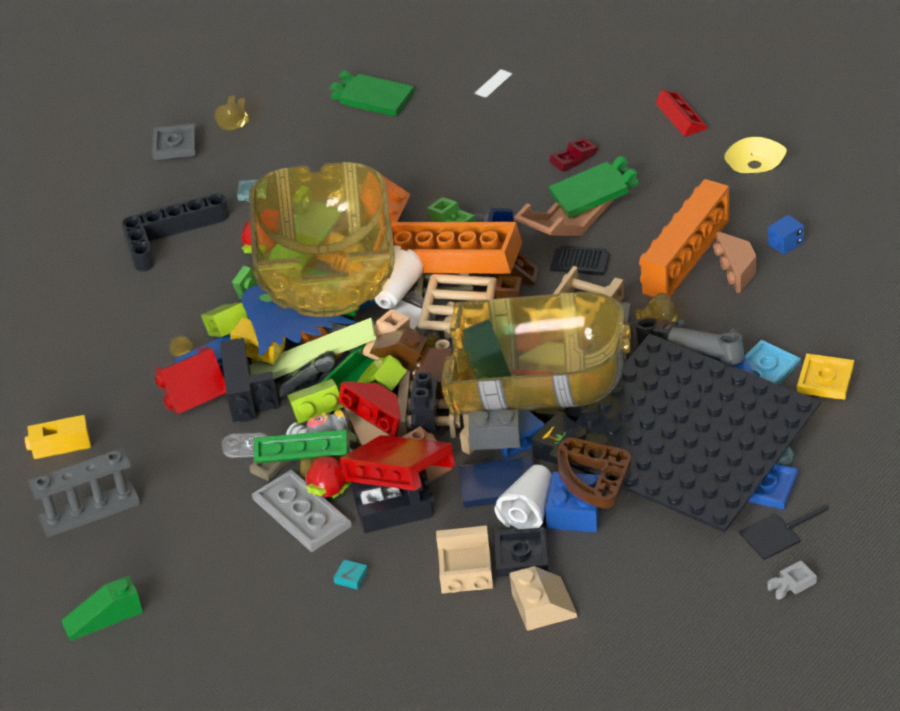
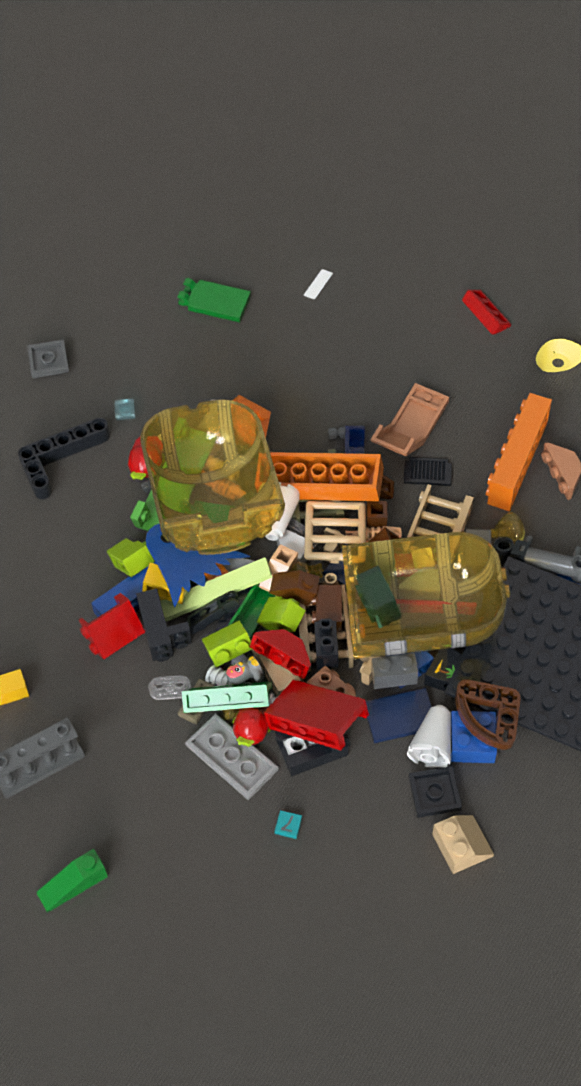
camera: 10 degrees left, 15 degrees up
clear yellow plate [169,336,193,357] -> none
clear yellow piece [214,95,250,130] -> none
bright green brick [427,197,476,222] -> none
tan panel [436,526,493,593] -> none
dark red slope [549,137,598,172] -> none
green tile [549,156,639,218] -> none

